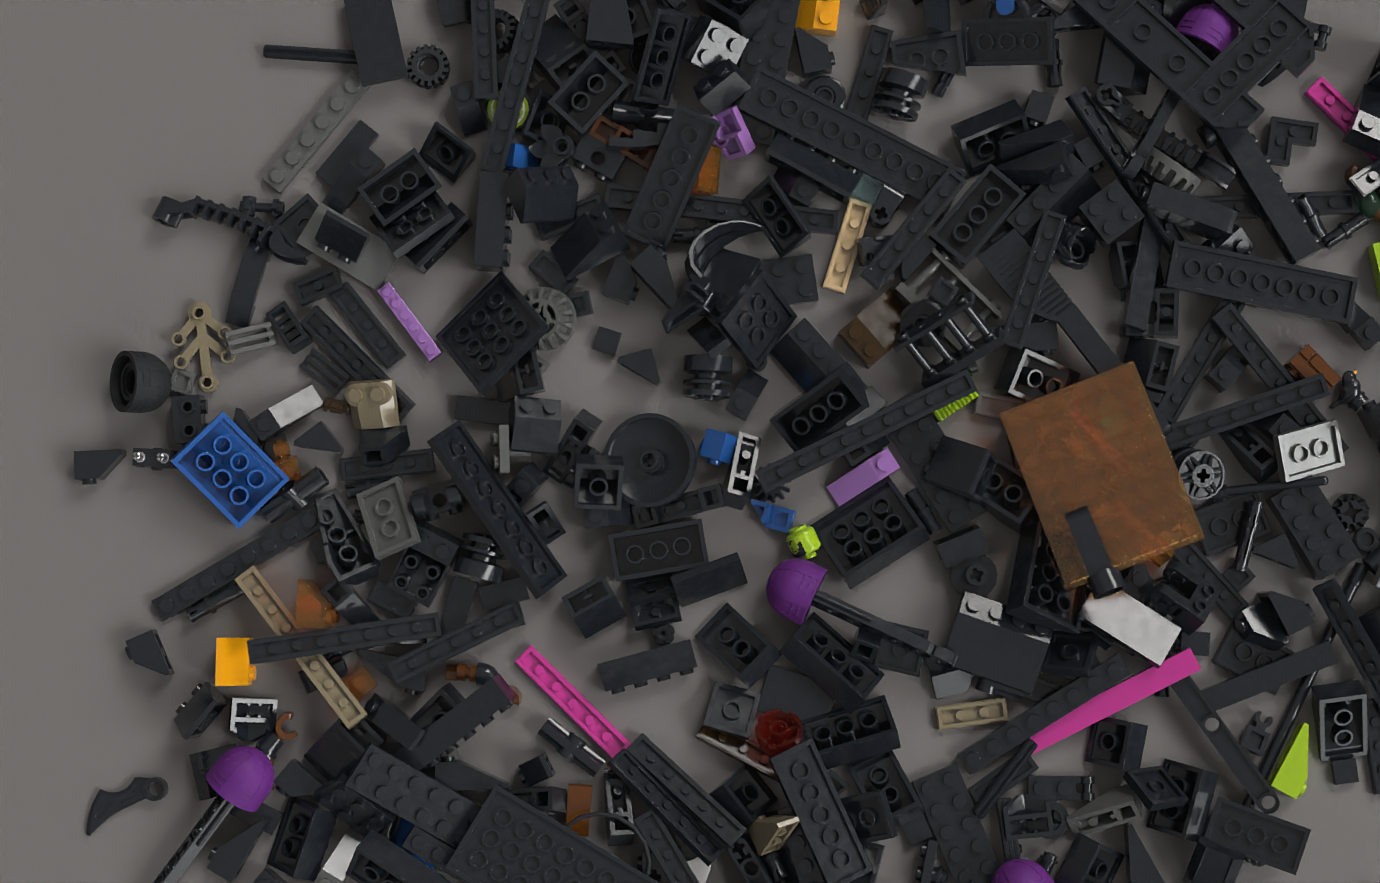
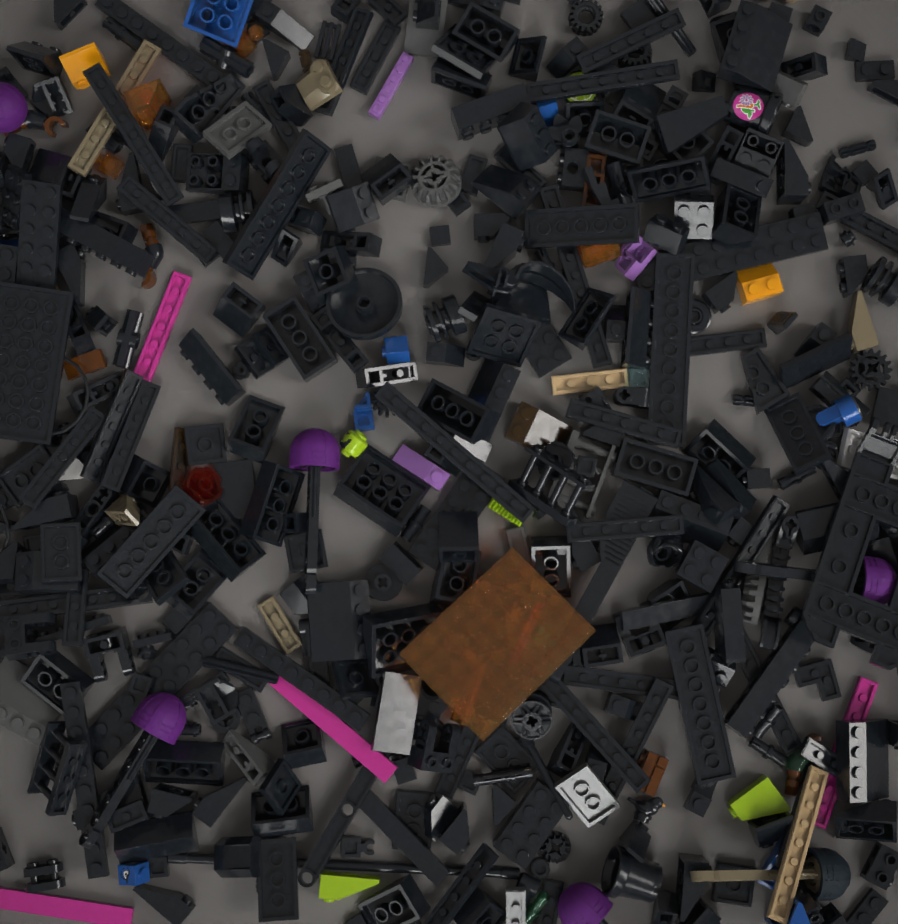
camera: 60 degrees right, 0 degrees up
black plate [435,271,551,395] -> none
black tile [670,552,748,607] -> none
black wheel [870,67,929,122] -> none
black beam [1064,505,1126,599] -> none

